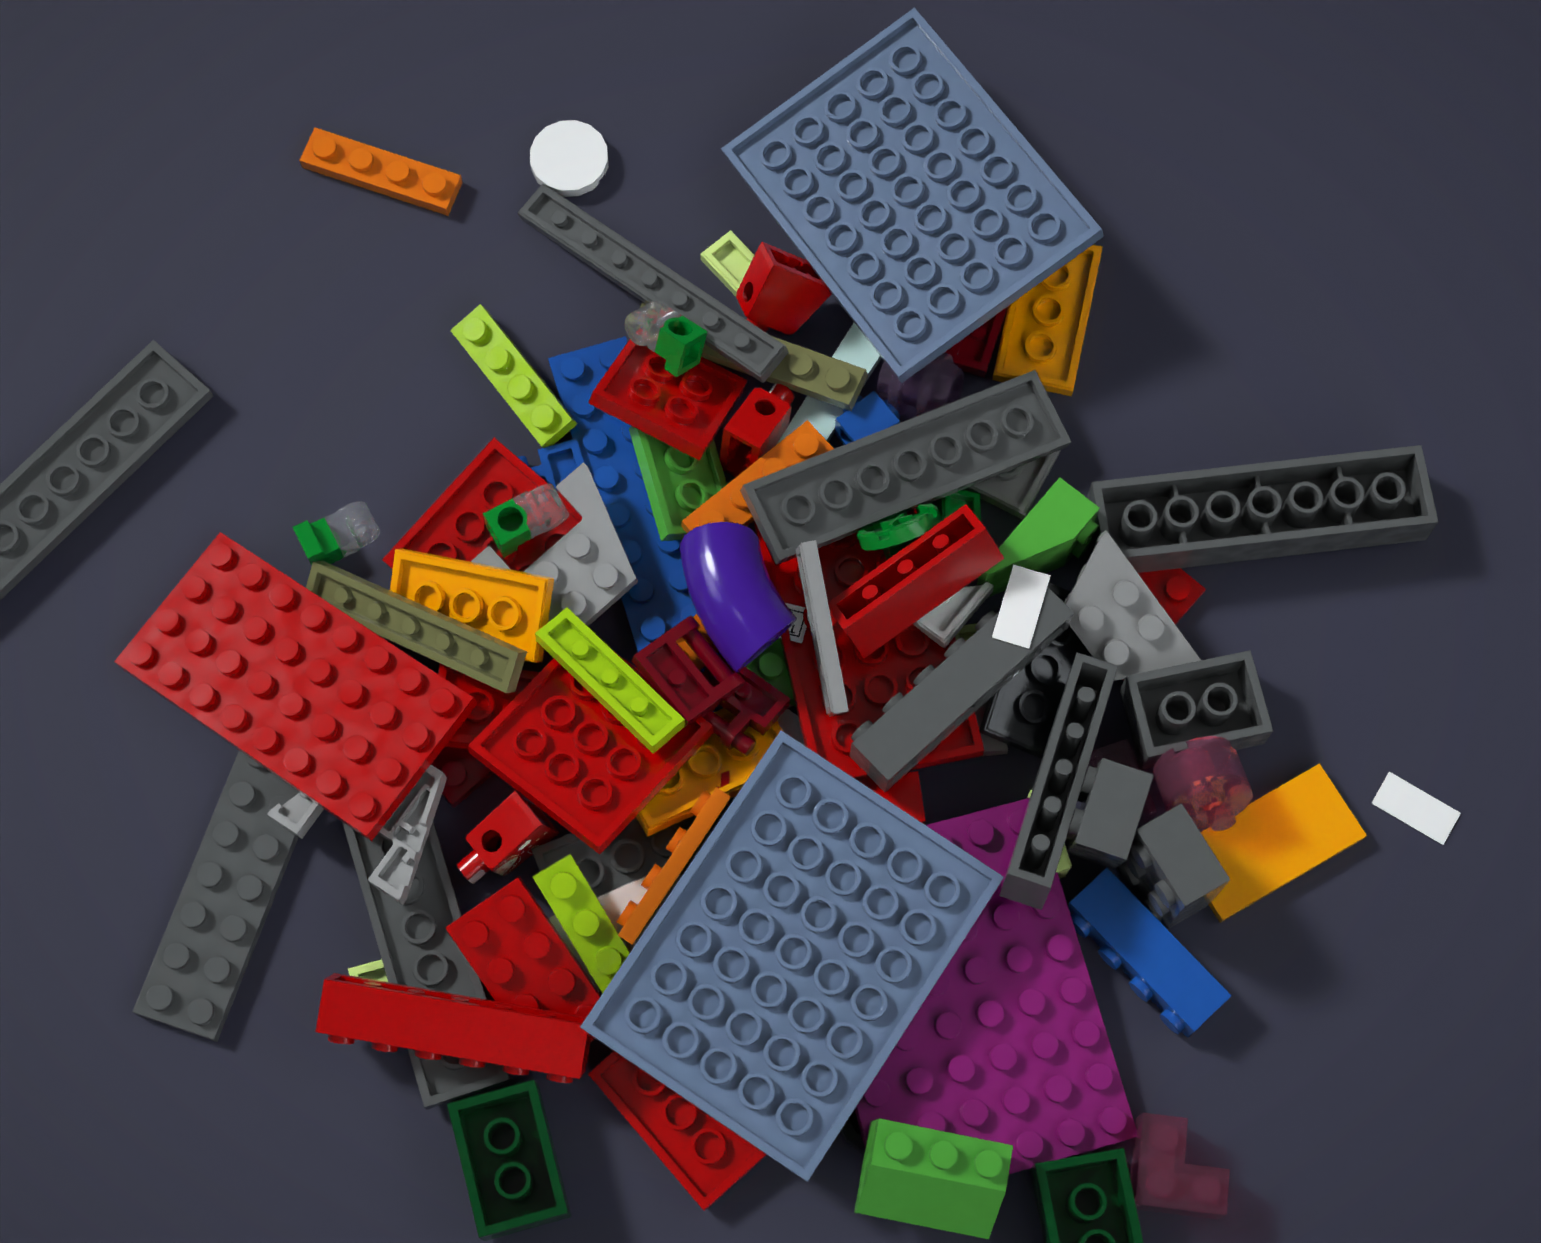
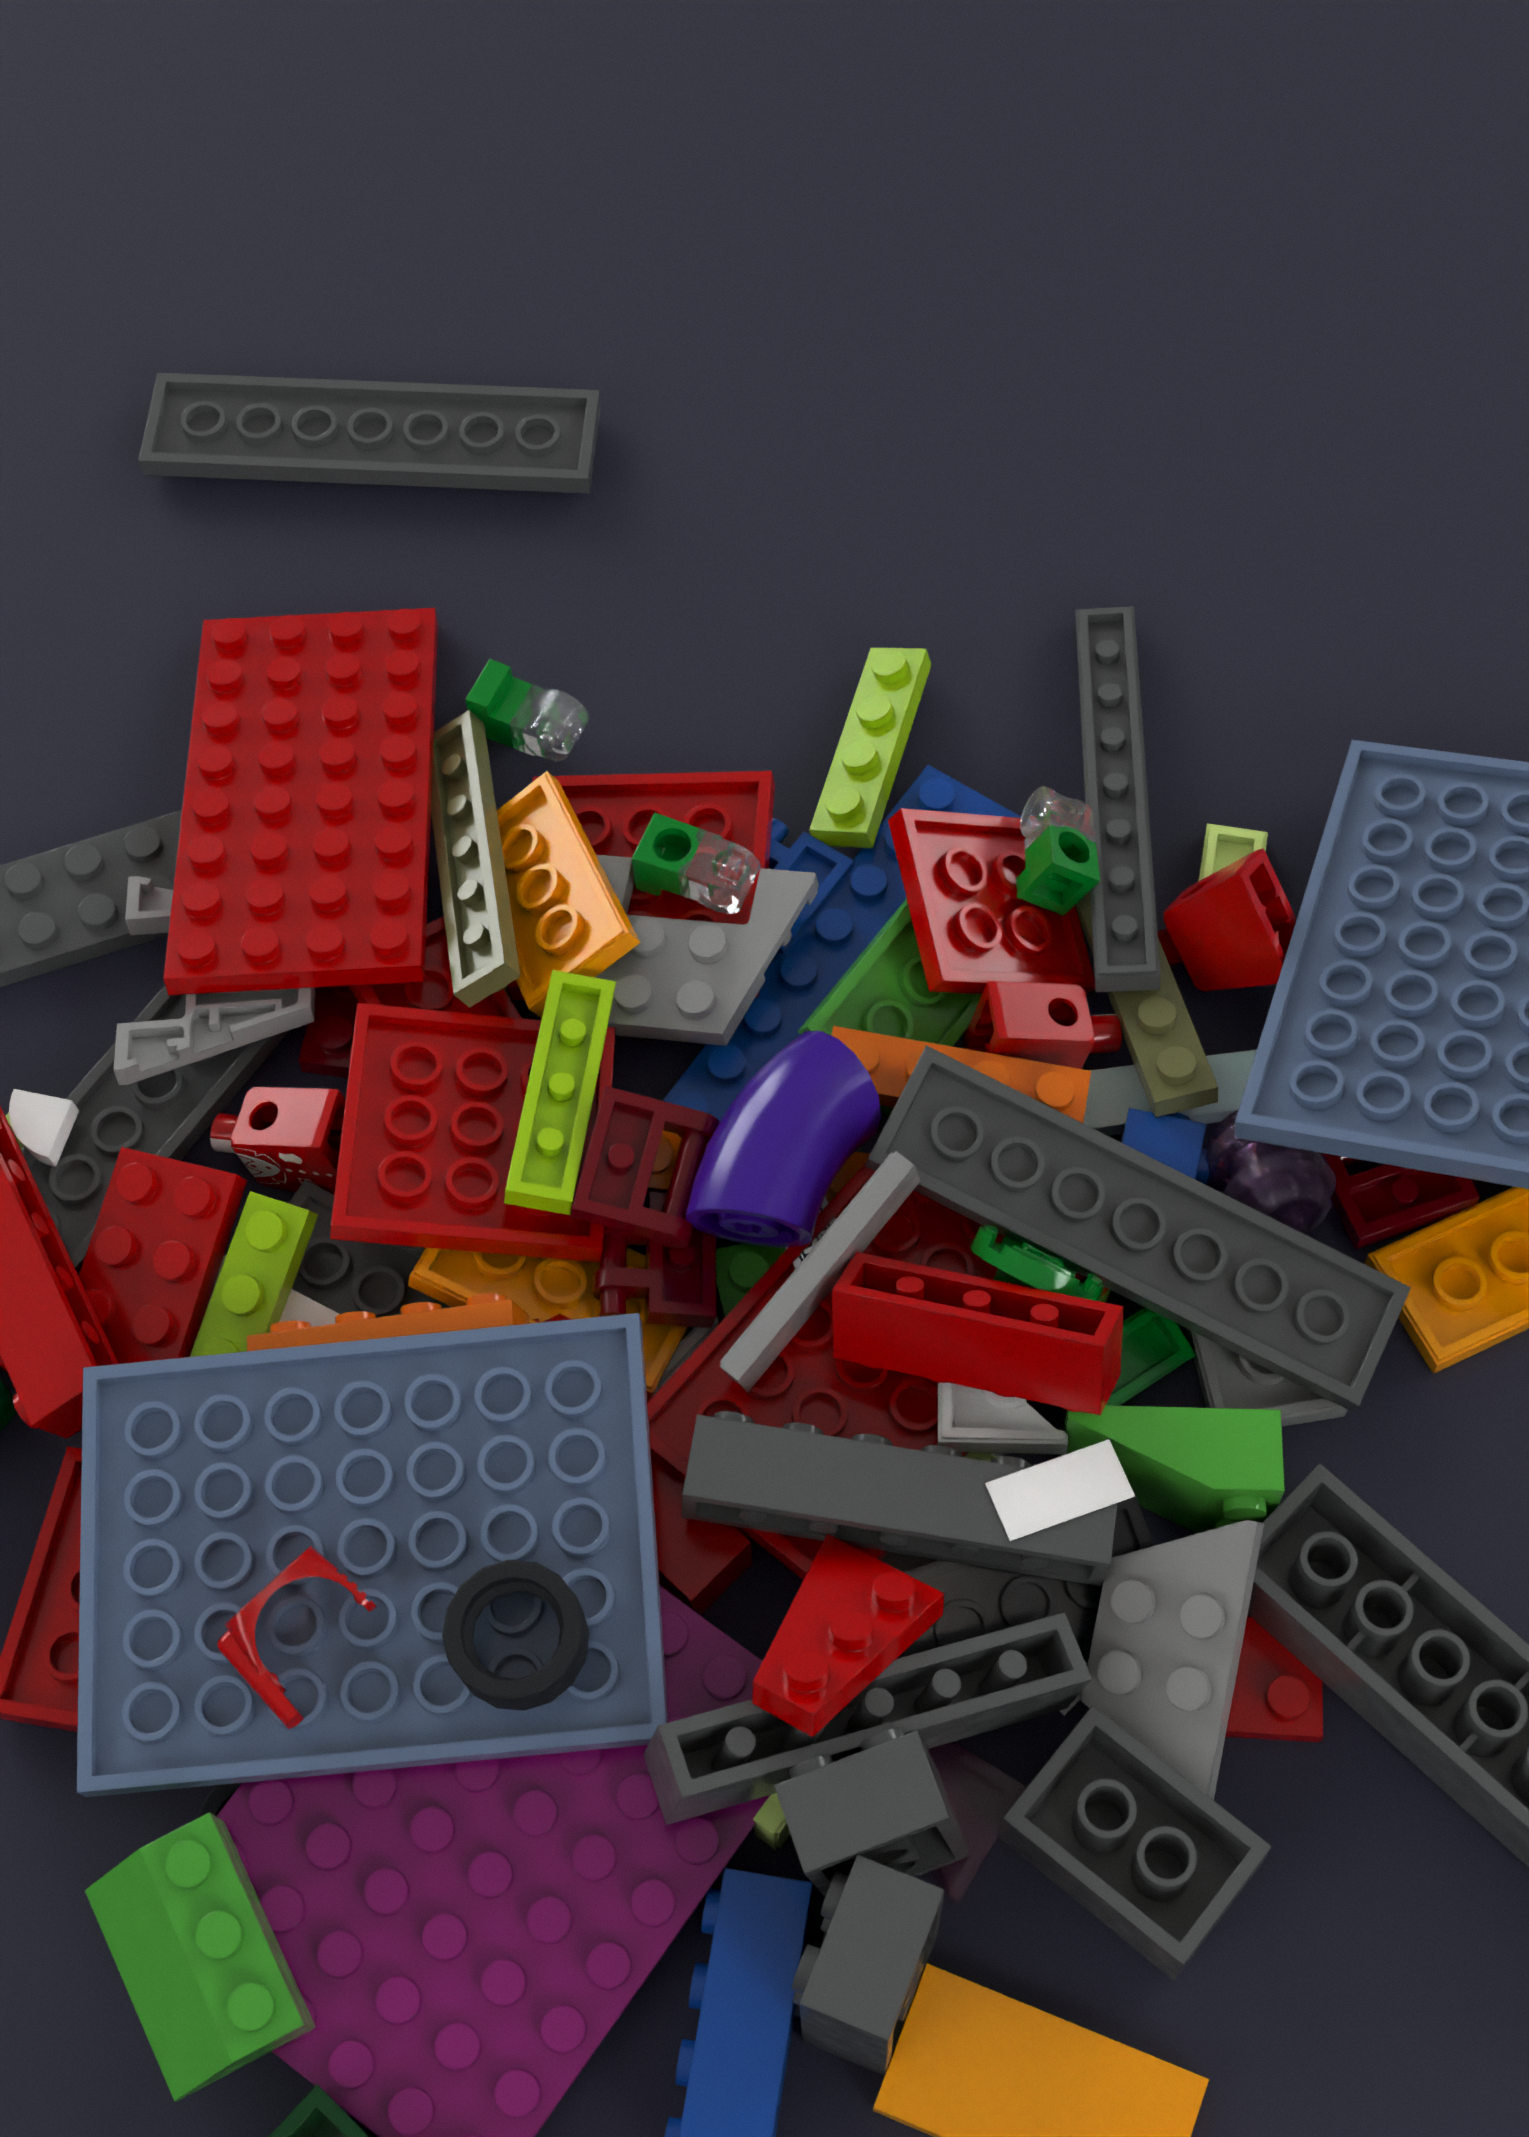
camera: 55 degrees right, 10 degrees down
orange plate [299,127,463,216] -> none
white tile [530,120,609,197] -> none
clear pink brick [1153,736,1253,831] -> none
none -> white tile [9,1089,79,1167]
none -> red helmet [217,1546,377,1729]
none -> black tyre [442,1560,589,1711]
none -> red wing [752,1534,944,1737]

